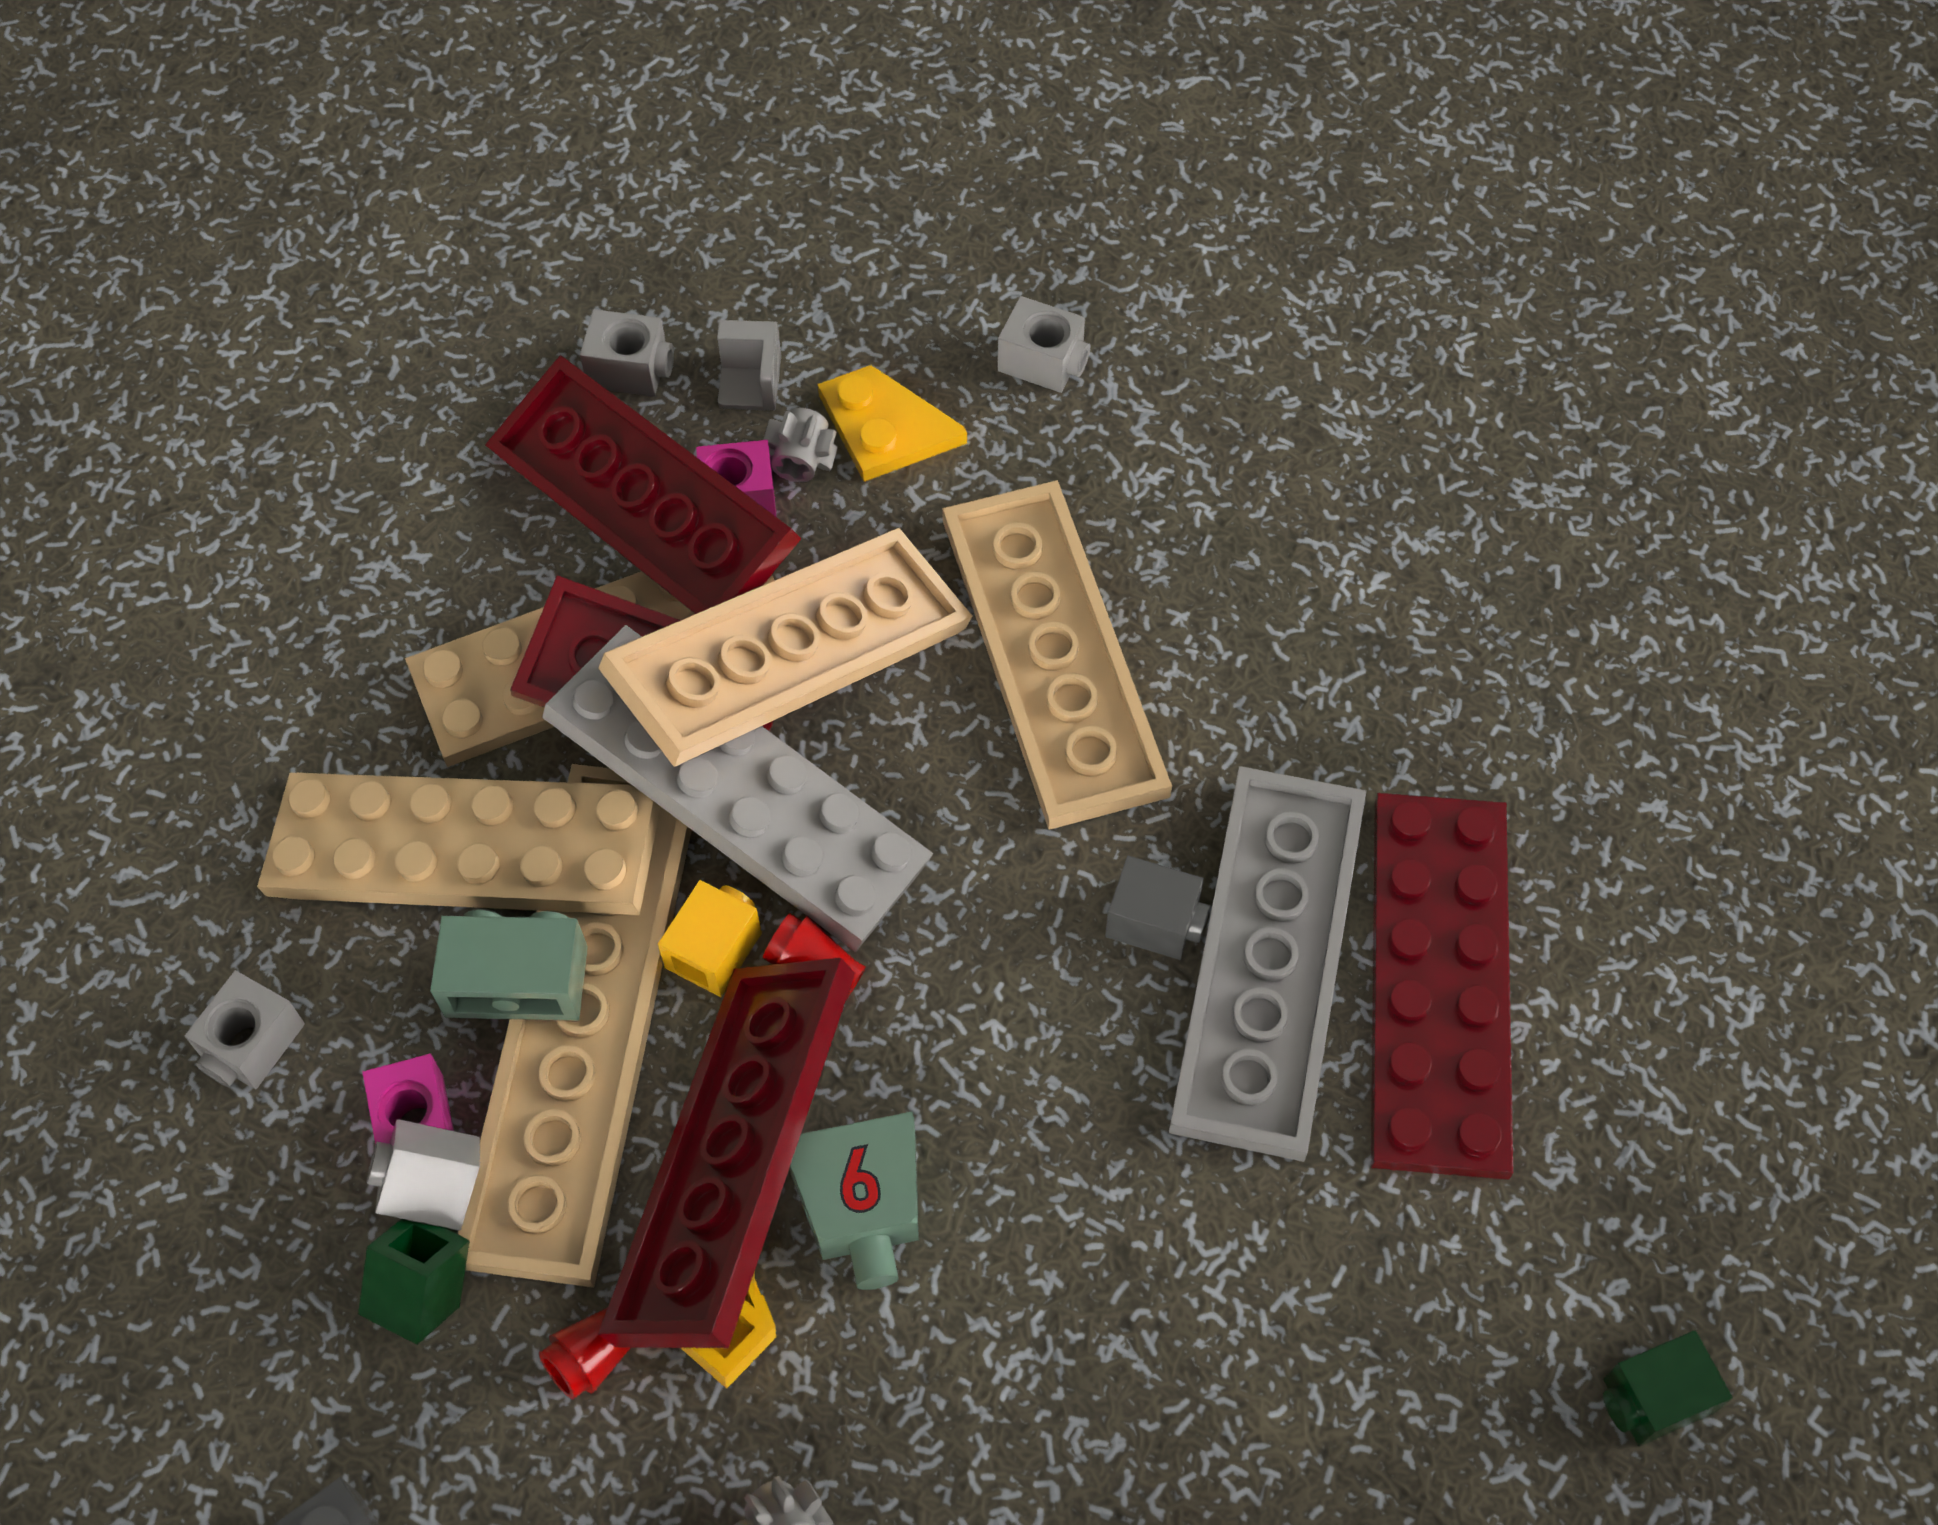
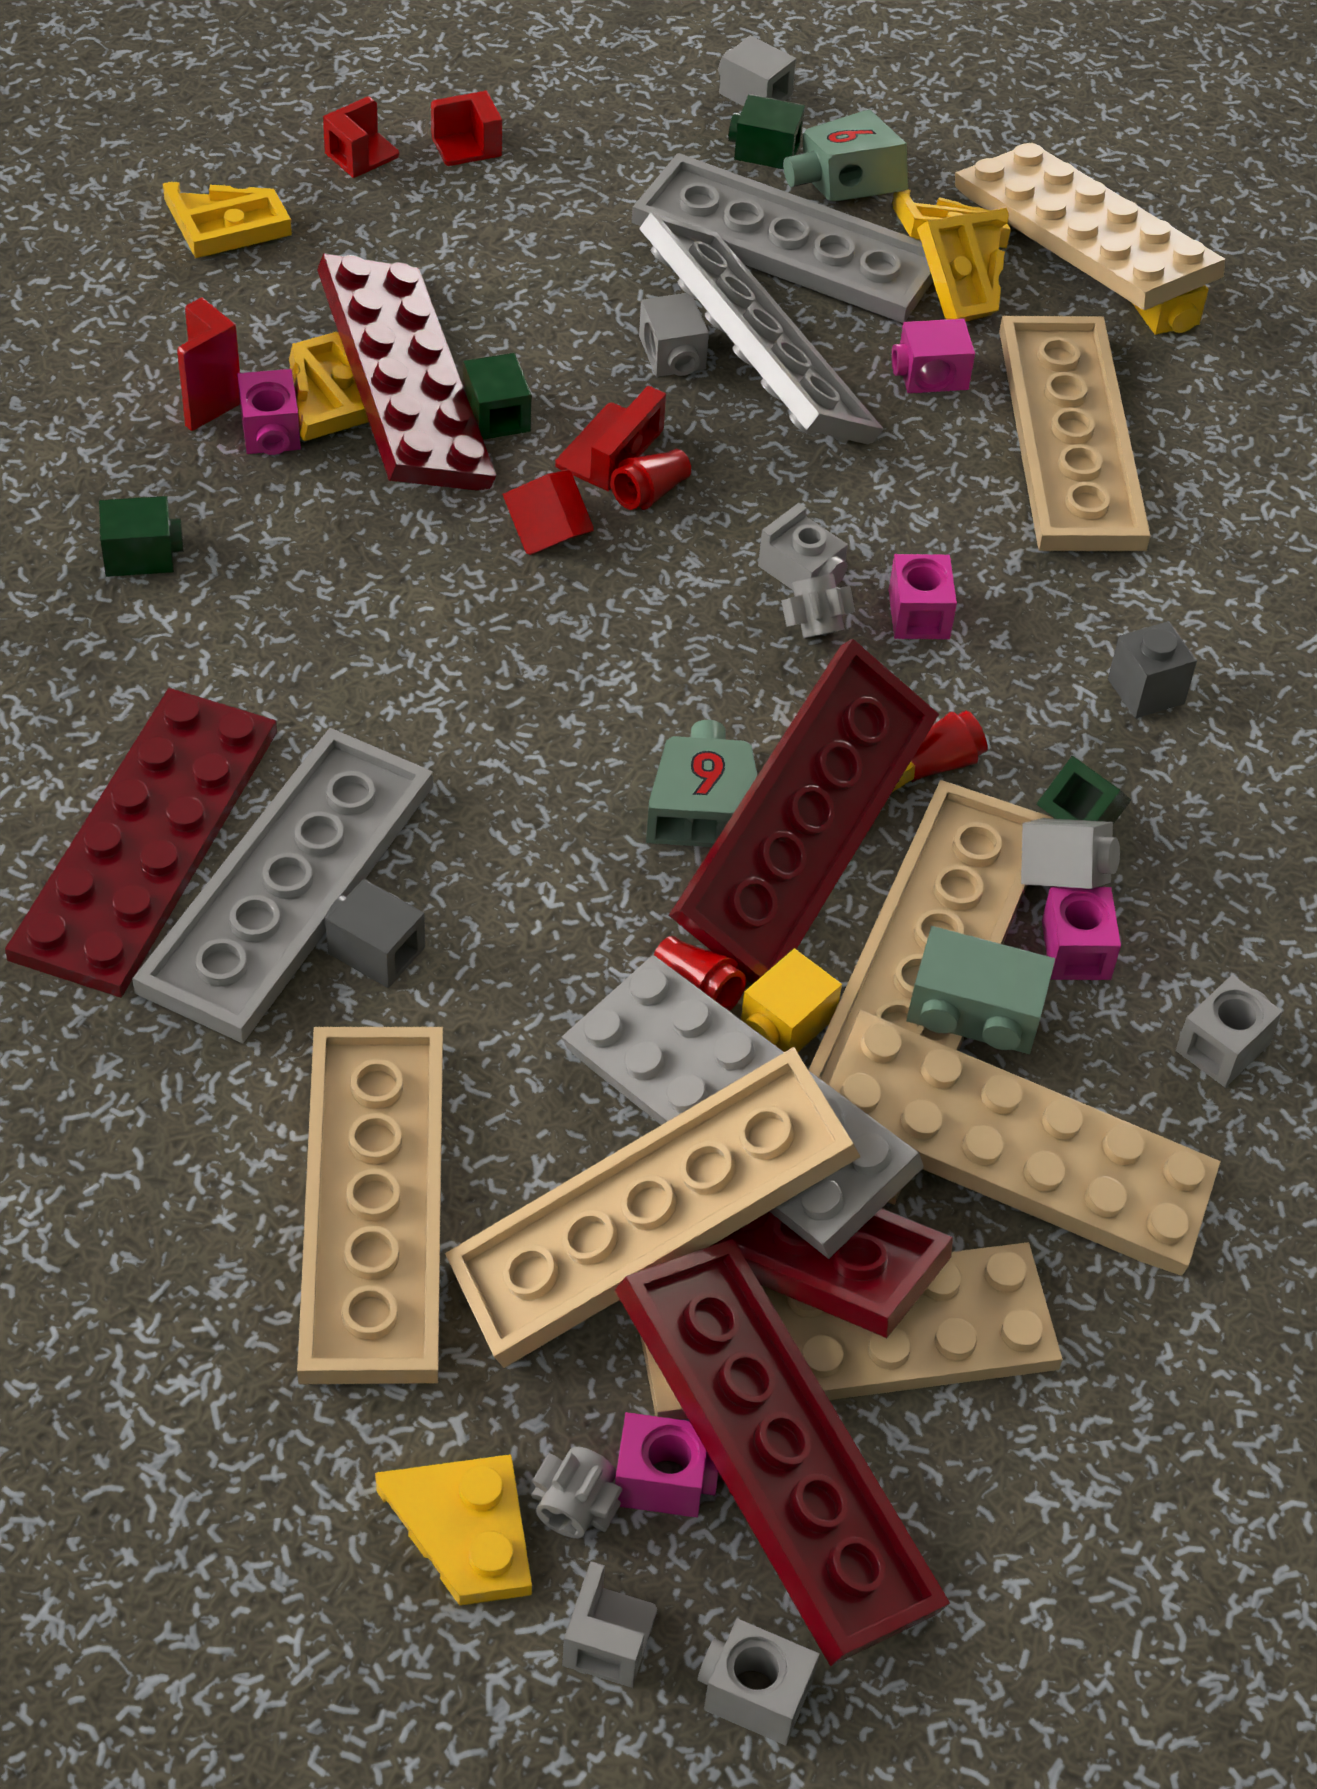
camera: 170 degrees left, 10 degrees down
light grey brick [998,296,1090,393] -> none

